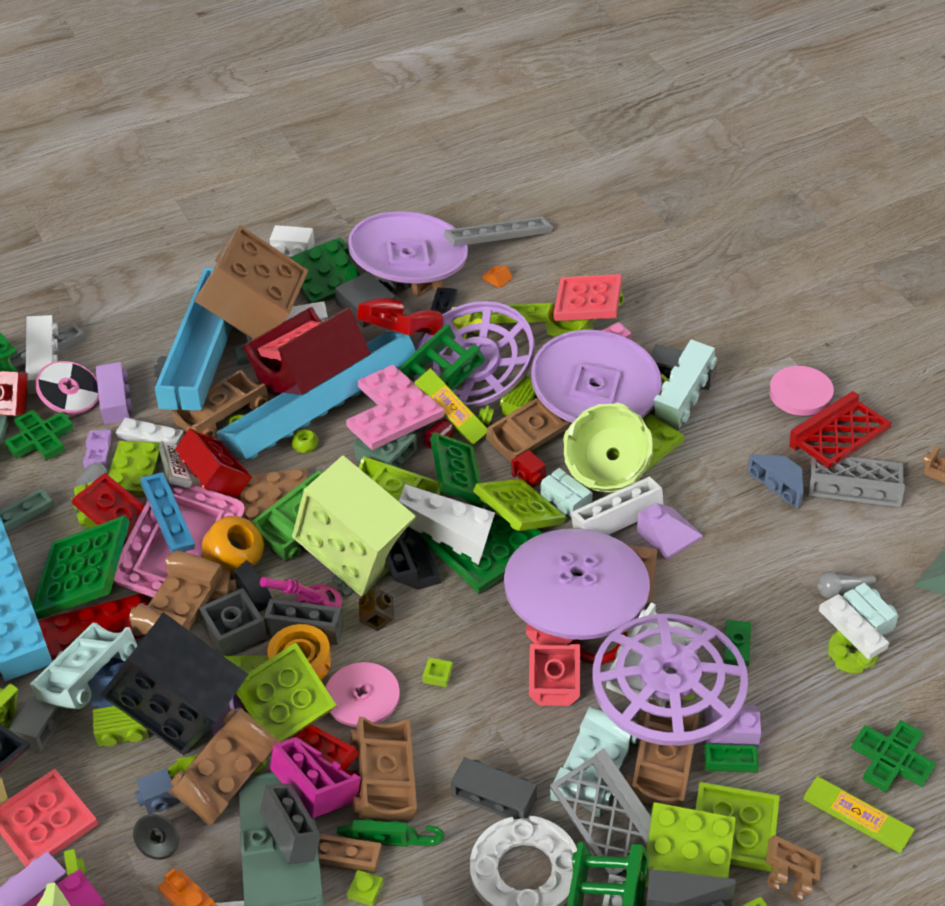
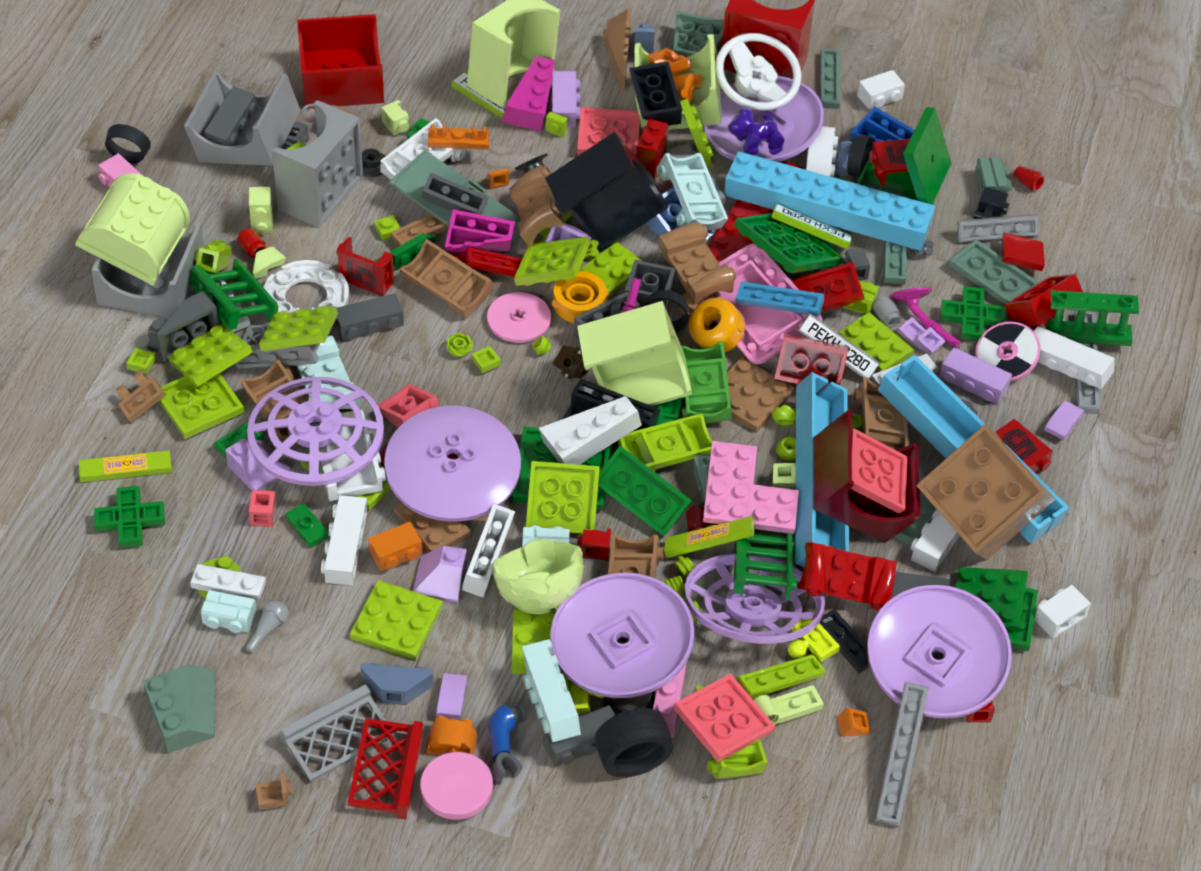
camera: 130 degrees right, 5 degrees up
none -> coral brick [249,490,276,527]
none -> lime plate [259,305,338,351]
none -> white brick [321,495,367,586]
none -> red panel [336,237,394,296]
none -> lime plate [350,580,443,661]
none -> orange brick [368,522,422,572]
none -> orange cylinder [425,716,477,756]
none -> lavender slope [436,673,467,719]
none -> lime plate [446,333,473,357]
none -> orange slope [486,168,509,189]
none -> piece [488,705,526,785]
none -> lime plate [532,335,551,355]
none -> black tyre [595,708,673,778]
none -> red brick [636,119,668,182]
none -> yellowish green plate [754,685,824,725]
none -> tile [771,203,853,249]
none -> lime plate [771,405,796,426]
none -> yellowish green brick [773,463,796,490]
none -> dark grey brick [843,247,870,280]
none -> dark pink dish [890,287,961,348]
none -> red panel [996,418,1053,474]
none -> lavender slope [1044,401,1085,440]

